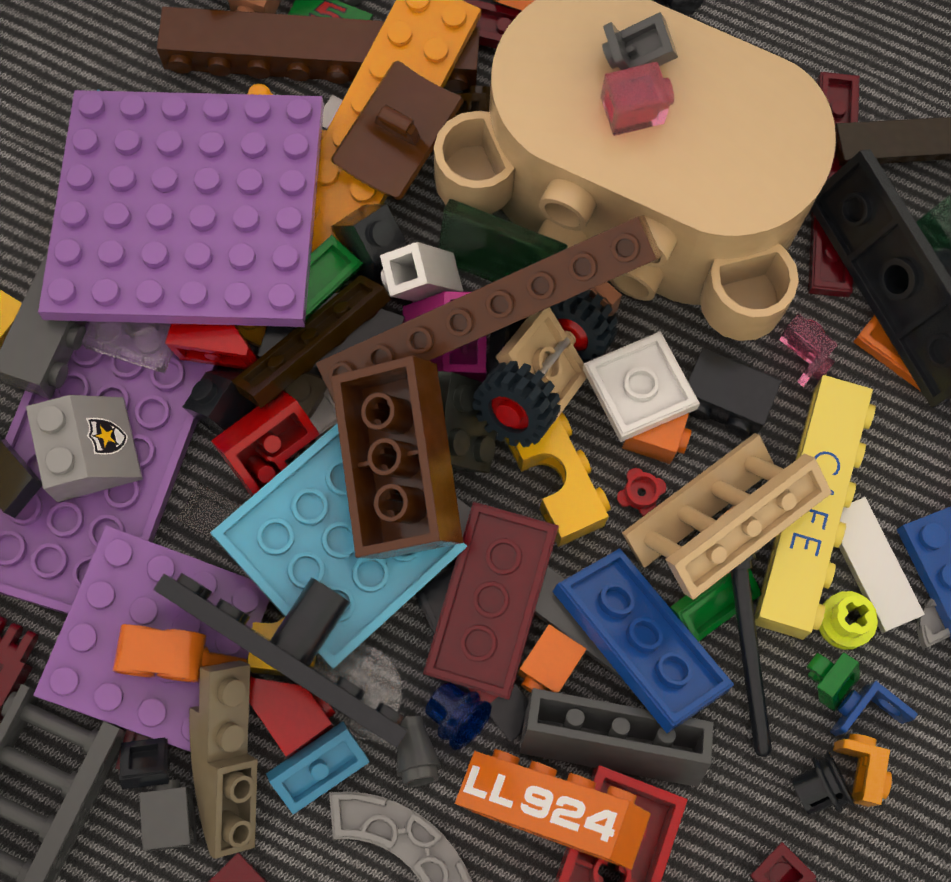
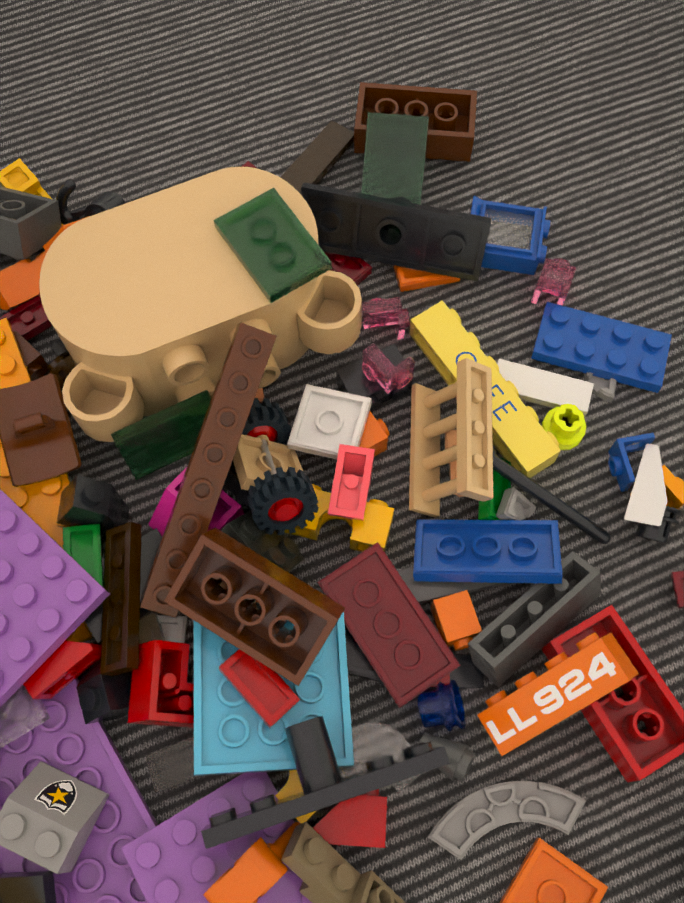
camera: 45 degrees left, 5 degrees down
dark azure plate [266,721,370,814] -> none
white brick [380,242,463,302] -> none
clear pink brick [600,62,674,136] -> none
dark grey bracket [602,12,678,80] -> none
red plate [617,468,666,516] -> none
green tile [807,652,860,712] -> none
none -> clear green tile [214,188,332,303]
none -> red tile [219,649,300,728]
none -> coral slope [328,444,375,521]
none -> clear pink bracket [362,343,415,394]
none -> light grey tile [496,487,536,520]
none -> white sticker [624,444,667,526]

